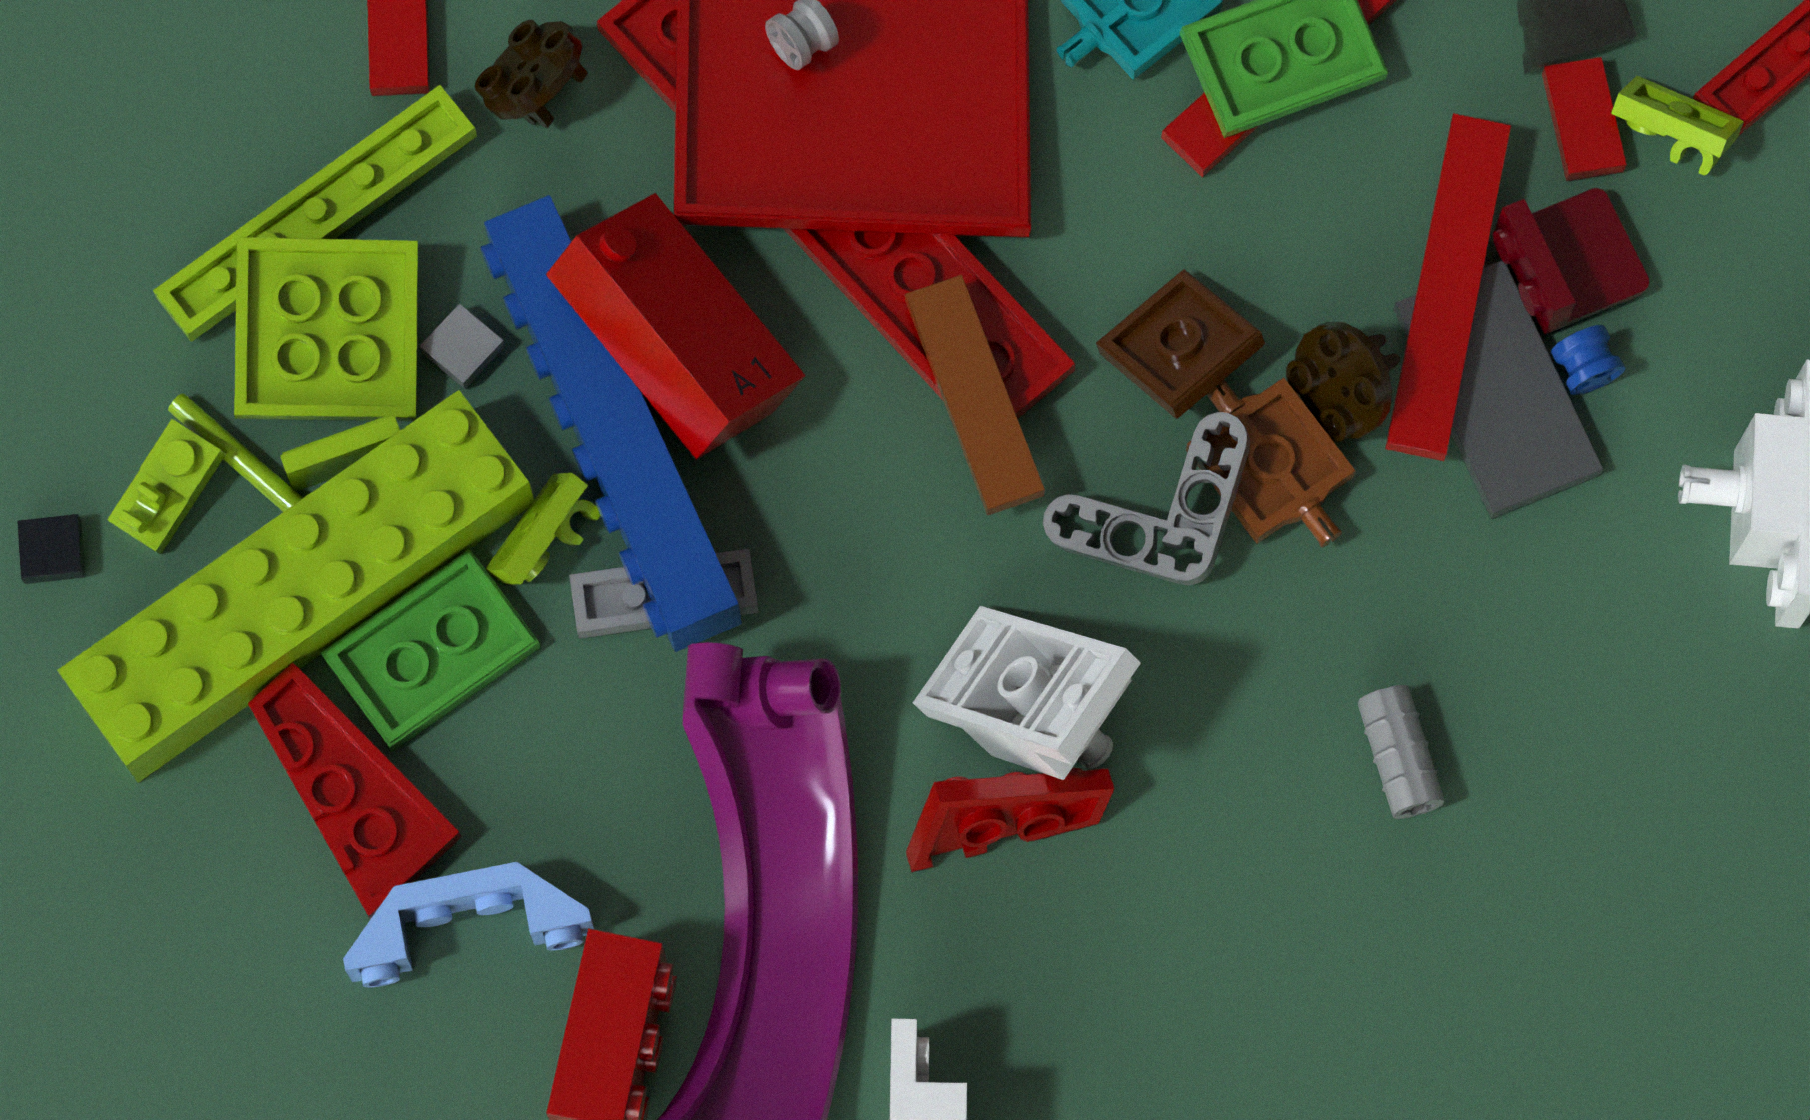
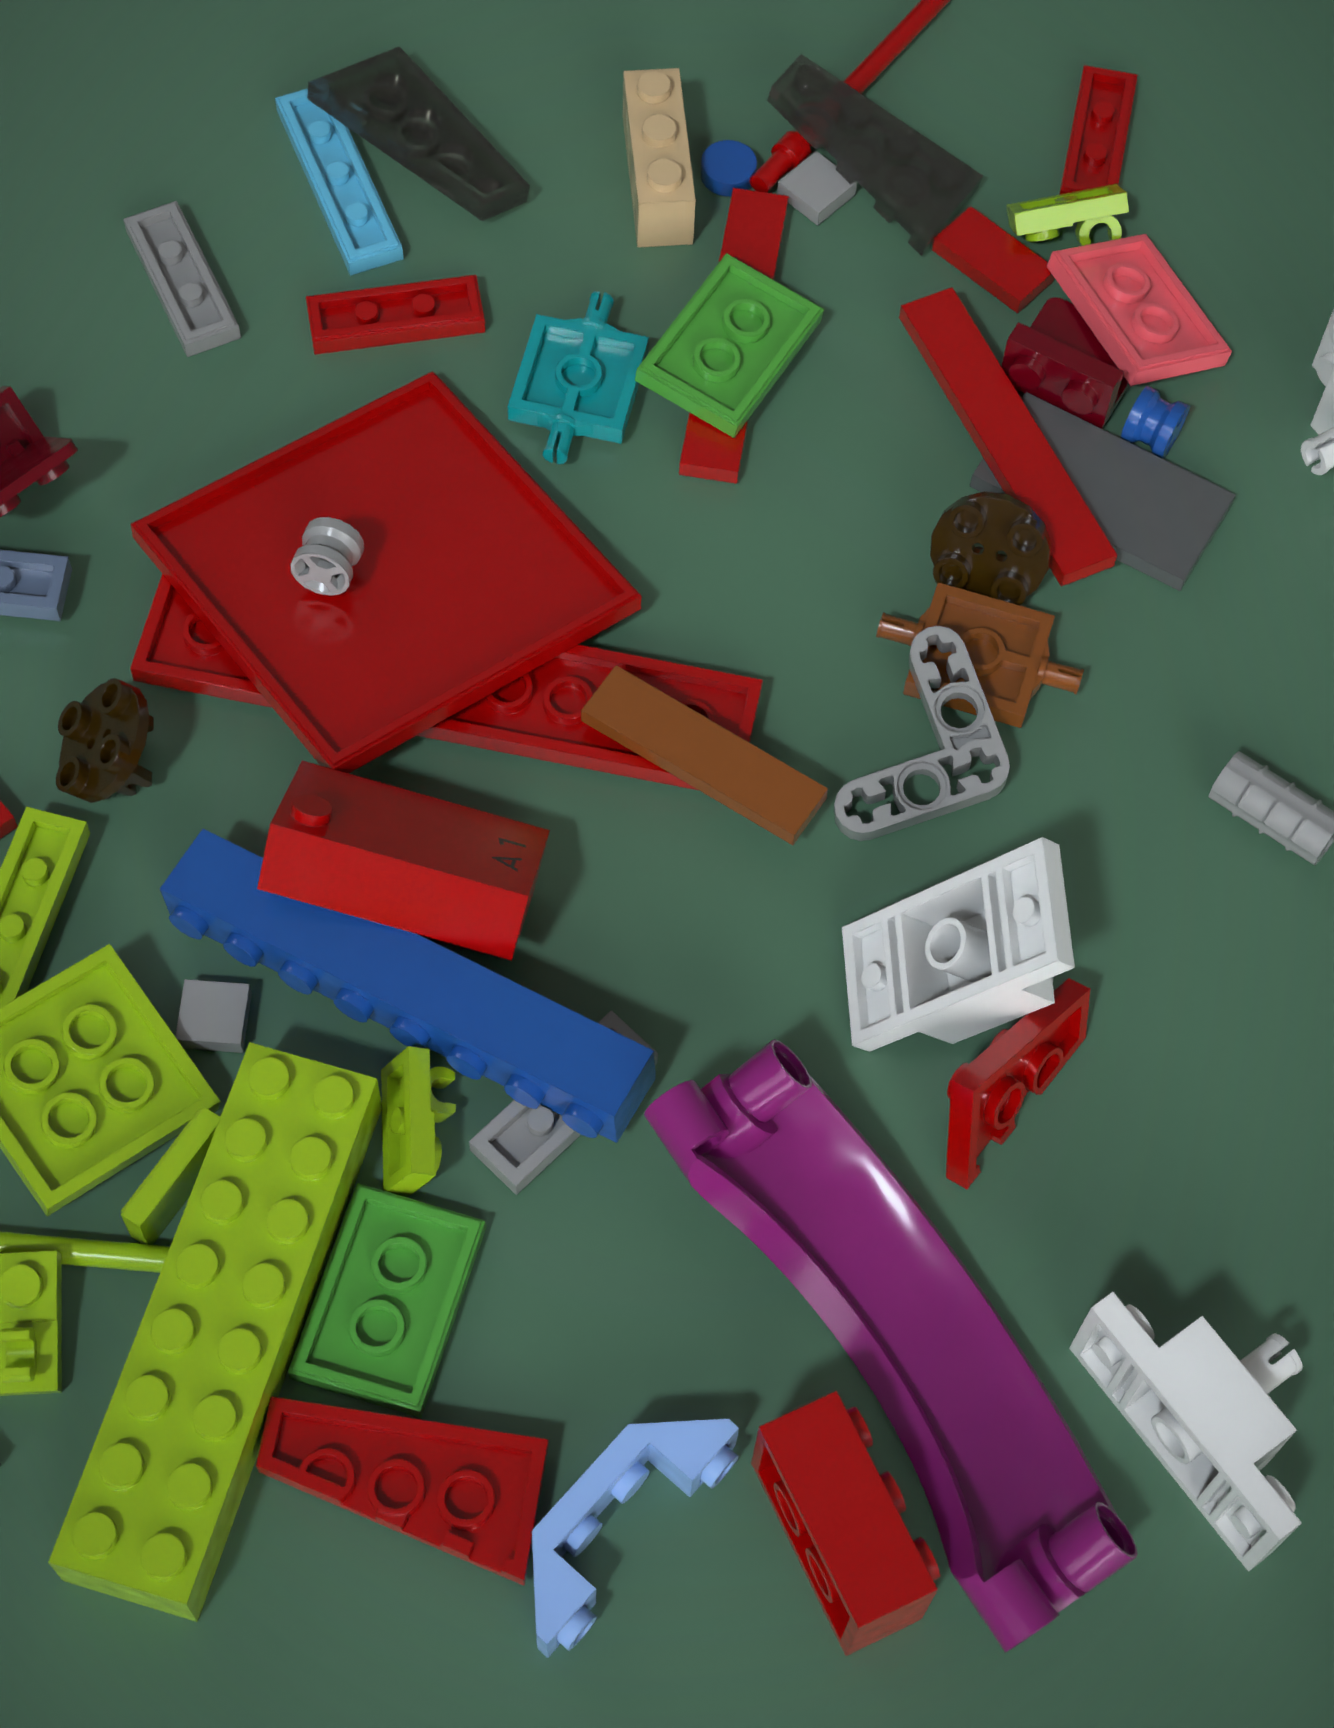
camera: 40 degrees left, 10 degrees down
reddish brown tile [1096,269,1265,419] -> none
none -> coral tile [1047,234,1232,386]

